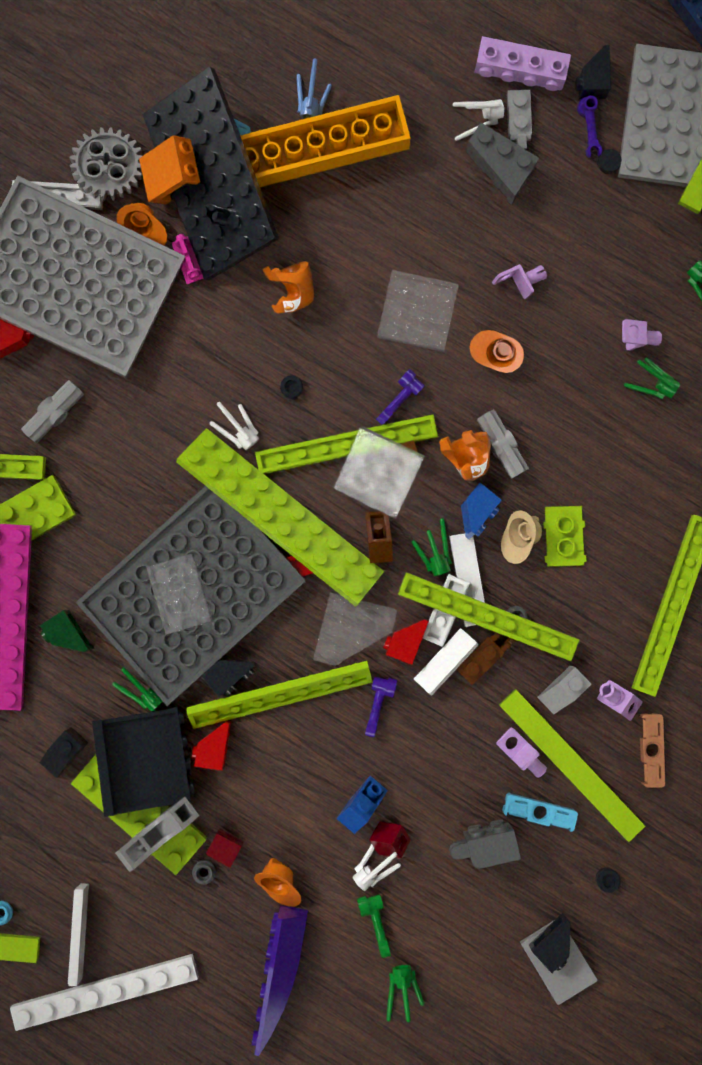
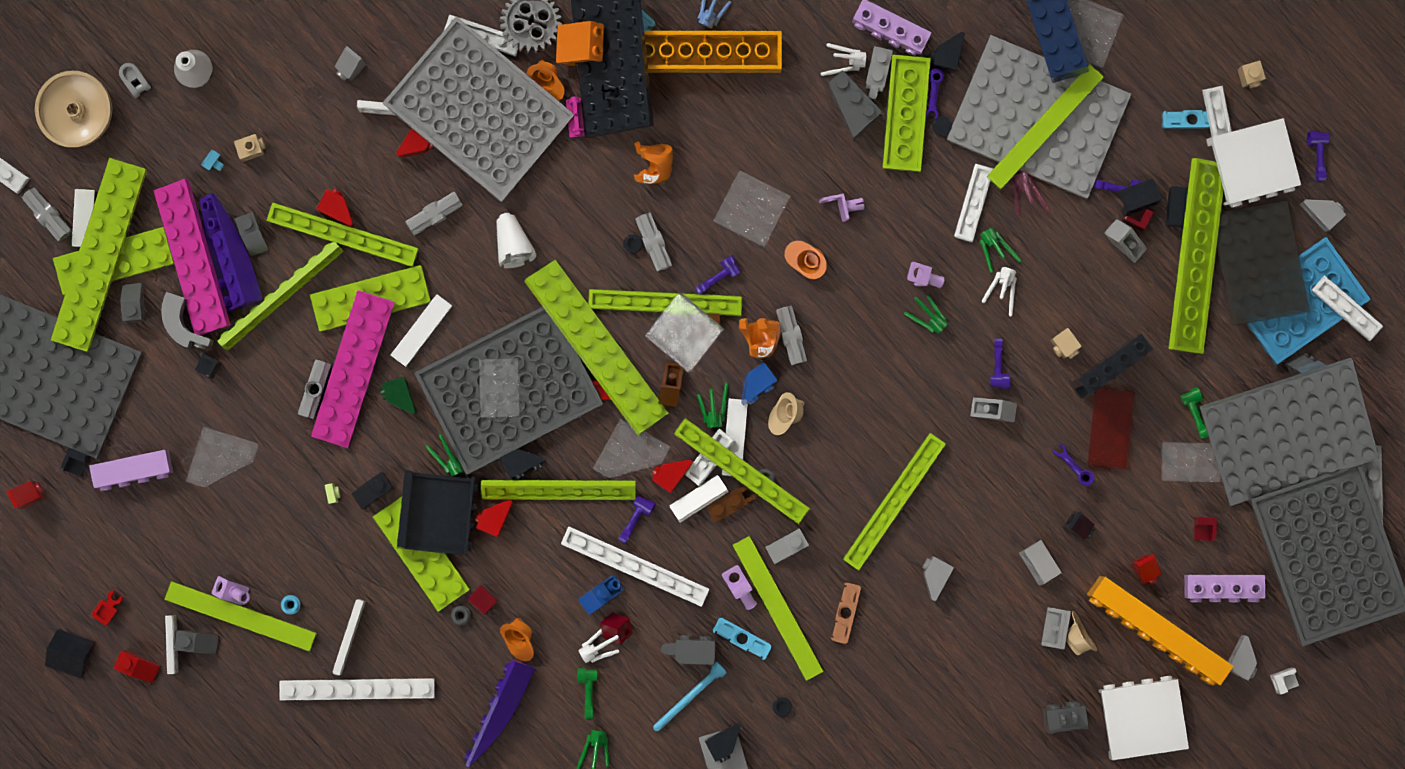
camera: 10 degrees right, 0 degrees up
light grey arch [115,797,200,872] -> none
white plant [210,402,259,450] -> none
lime piece [543,506,586,566] -> none
lavender bracket [597,680,642,721] -> none
none -> yellowish green plate [325,483,340,504]
none -> white tile [391,295,452,367]
none -> white cone [496,213,536,268]
none -> white plate [561,527,709,607]
none -> light grey piece [635,213,672,272]
none -> medium azure piece [653,662,727,731]
none -> lime plate [882,55,931,172]
none -> white tile [954,164,993,242]

